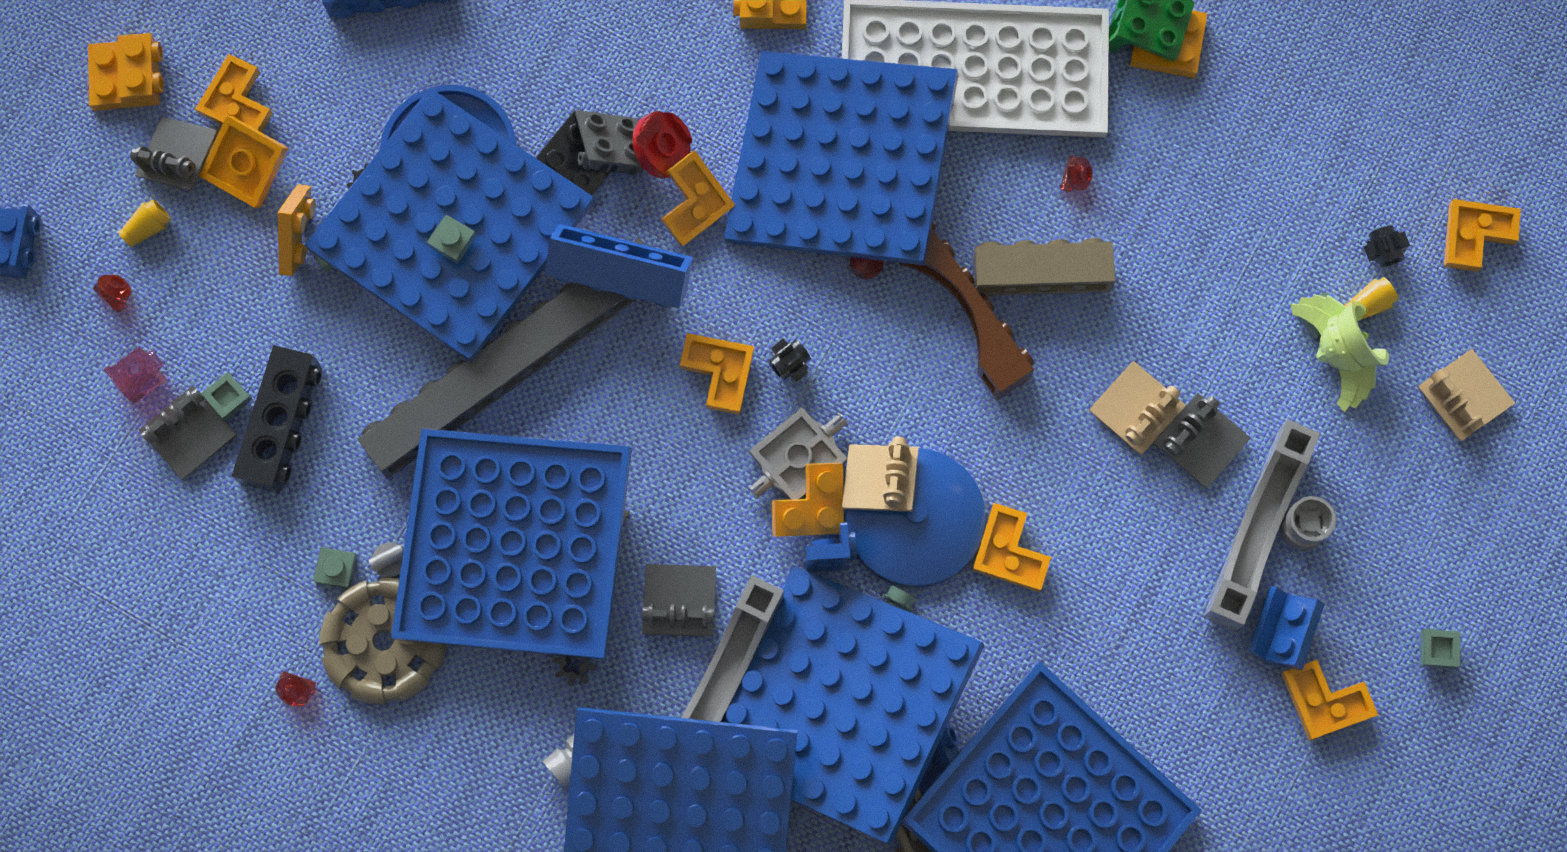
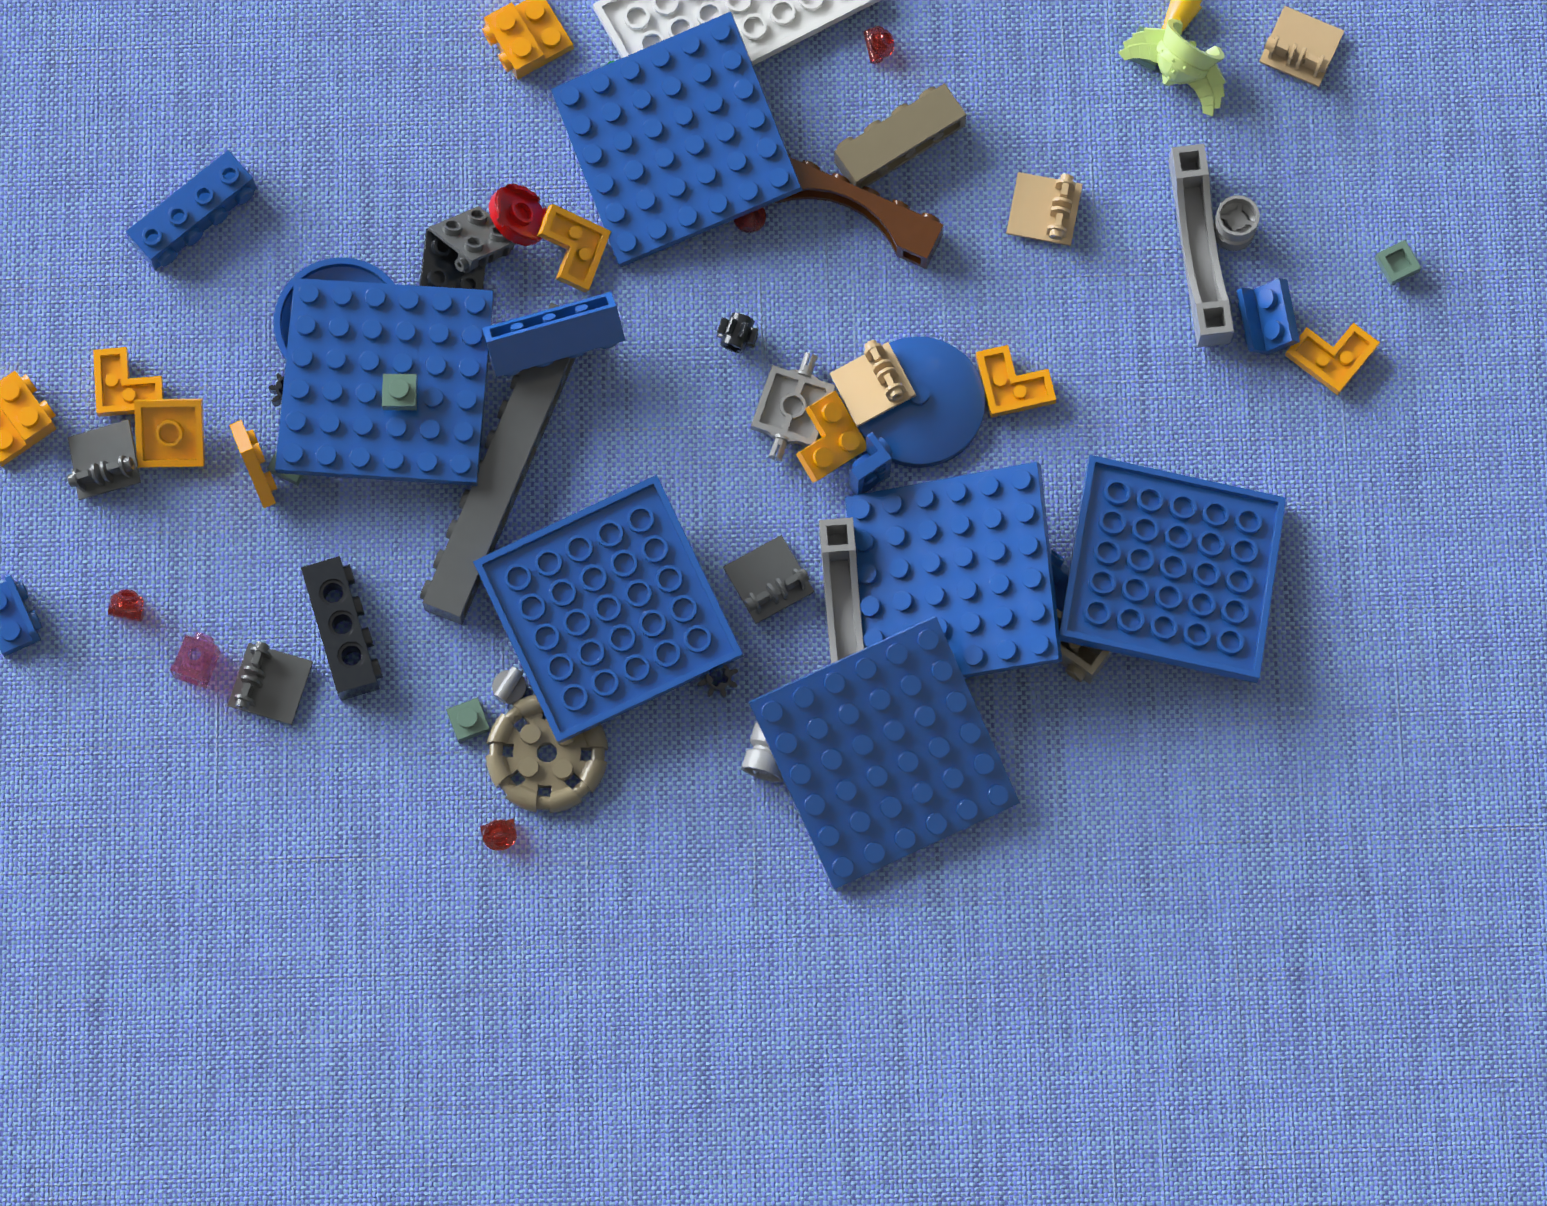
camera: 30 degrees left, 0 degrees up
yellow cone [118,199,171,247] -> none
sand green plate [201,372,253,422] -> none
light orange plate [679,333,754,415] -> none
sand green plate [882,586,916,612] -> none
dark grey hinge [1154,393,1251,489] -> none

